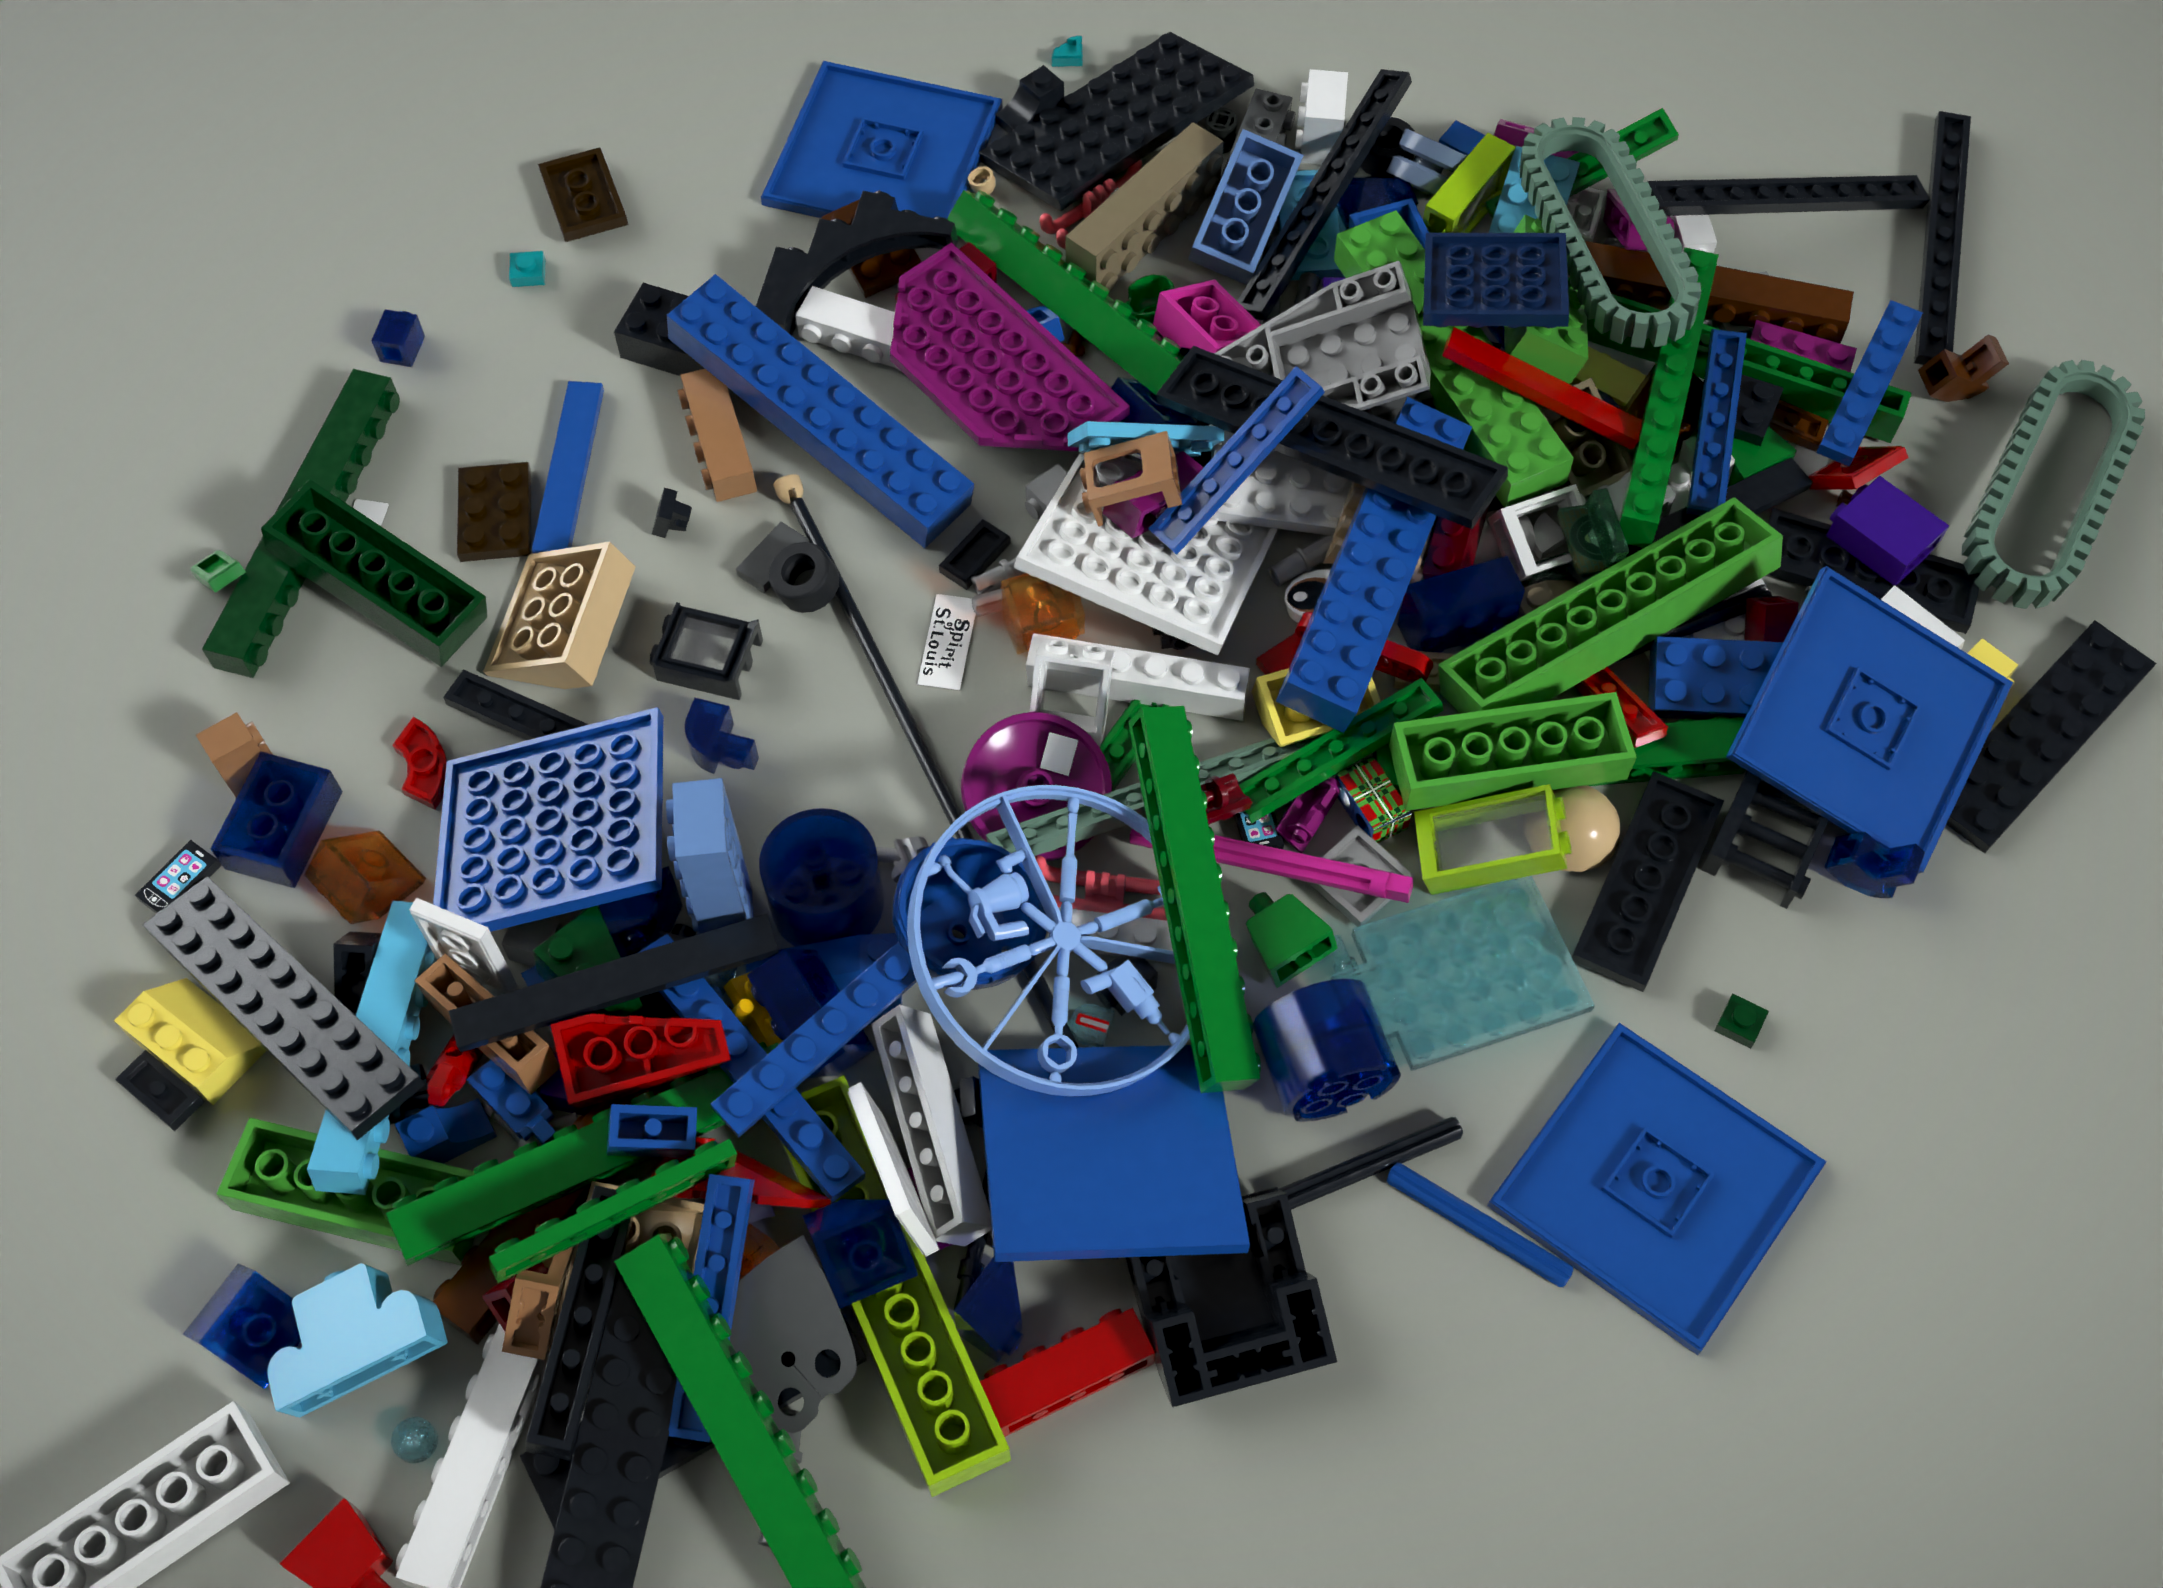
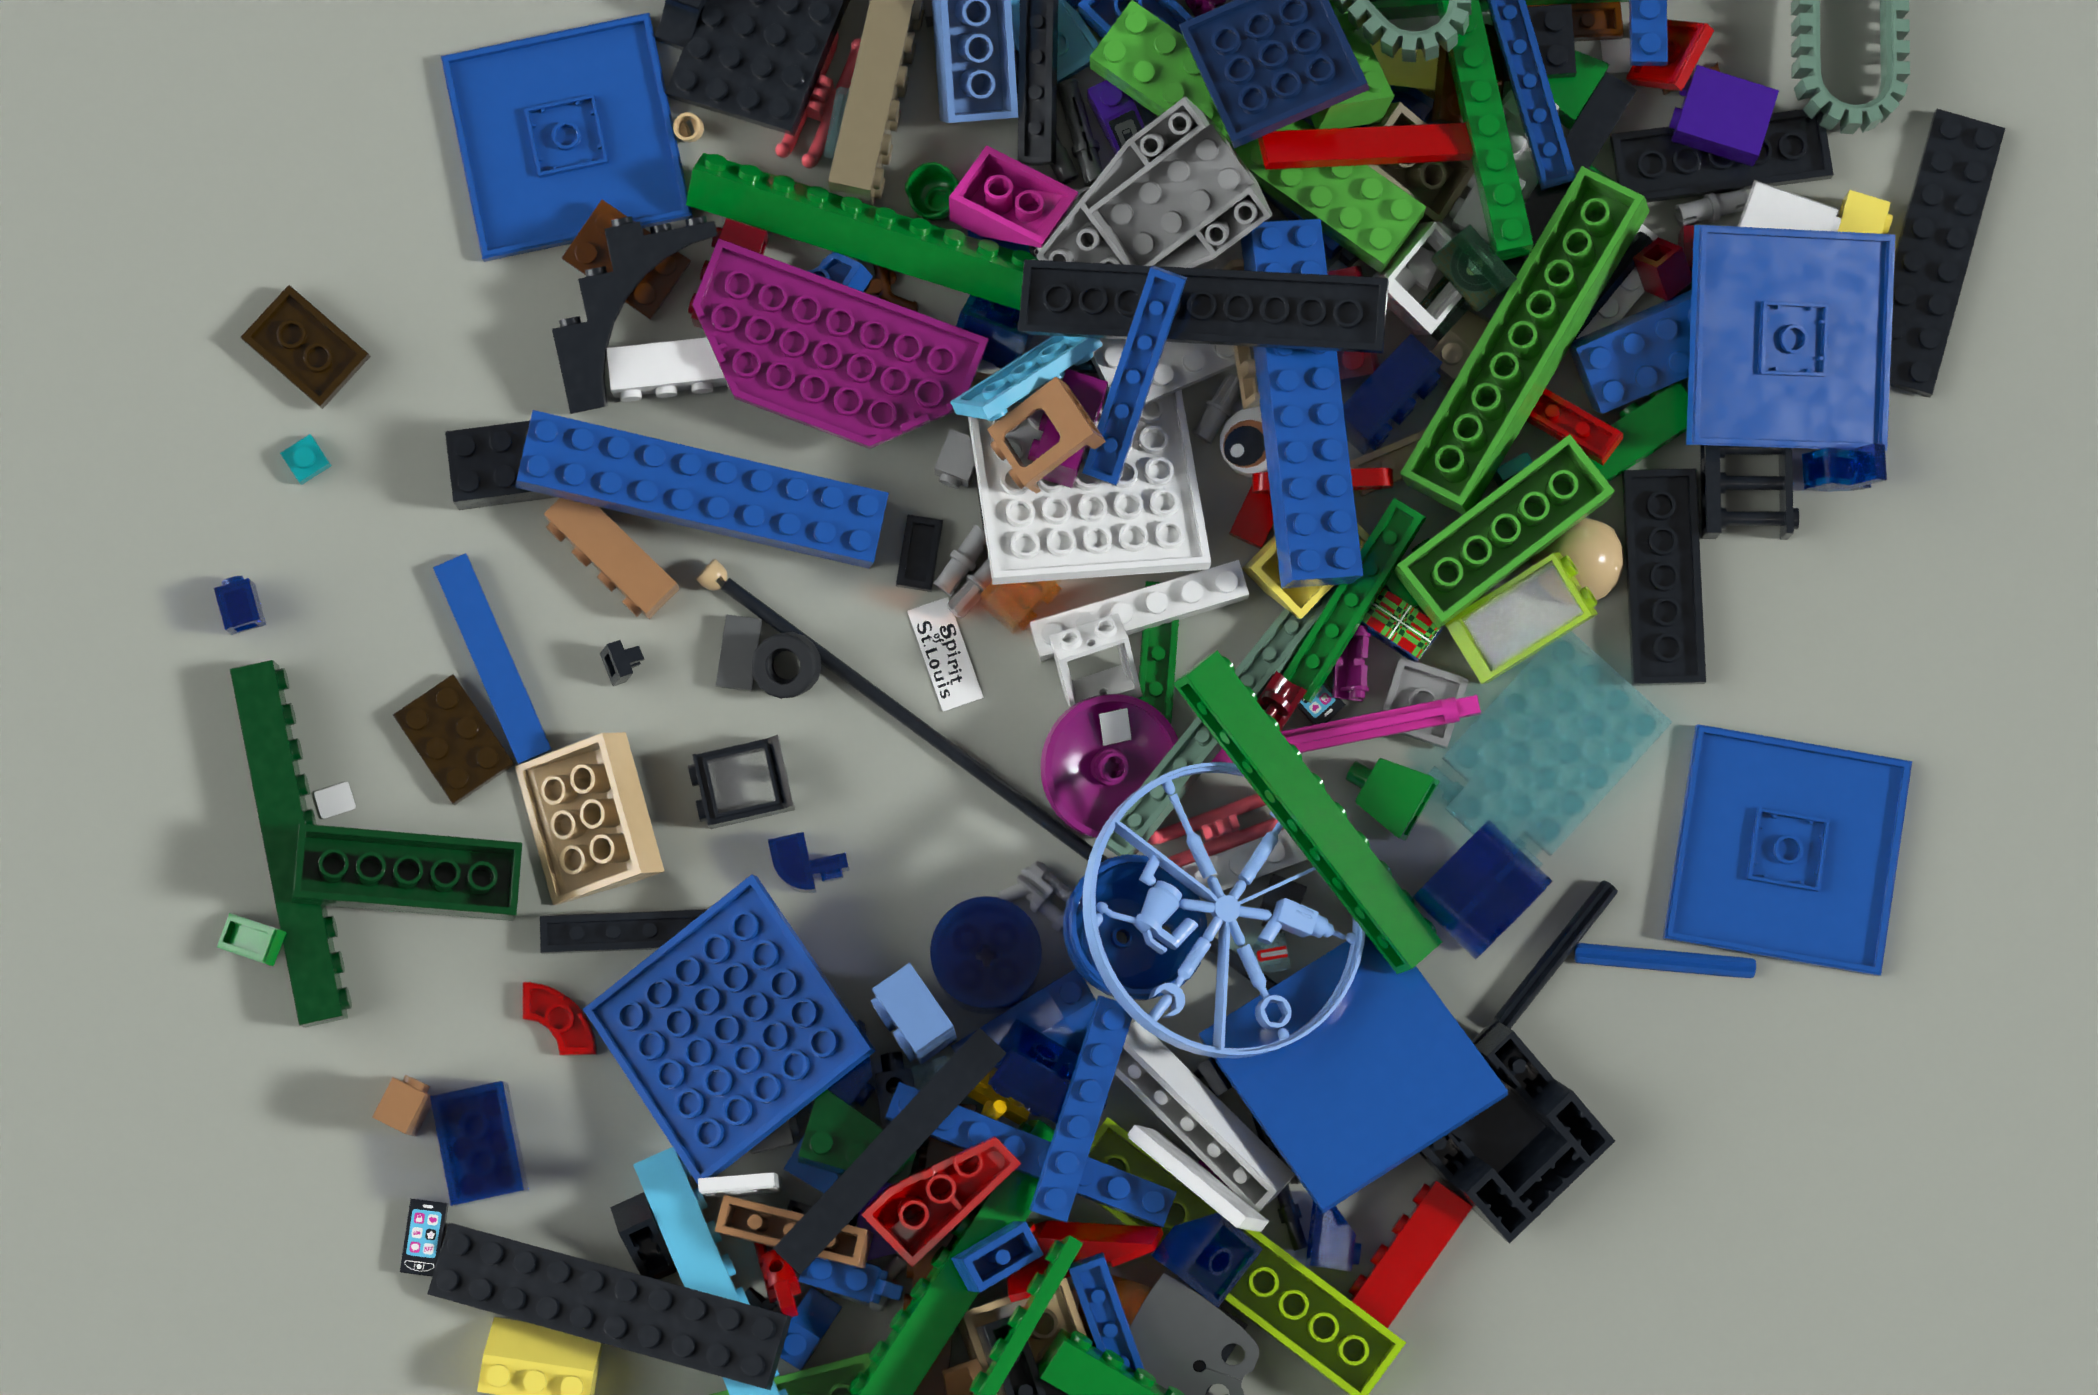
camera: 30 degrees left, 20 degrees up
clear orange slope [304,831,426,924] -> none
dark green plate [1714,993,1769,1049] -> none

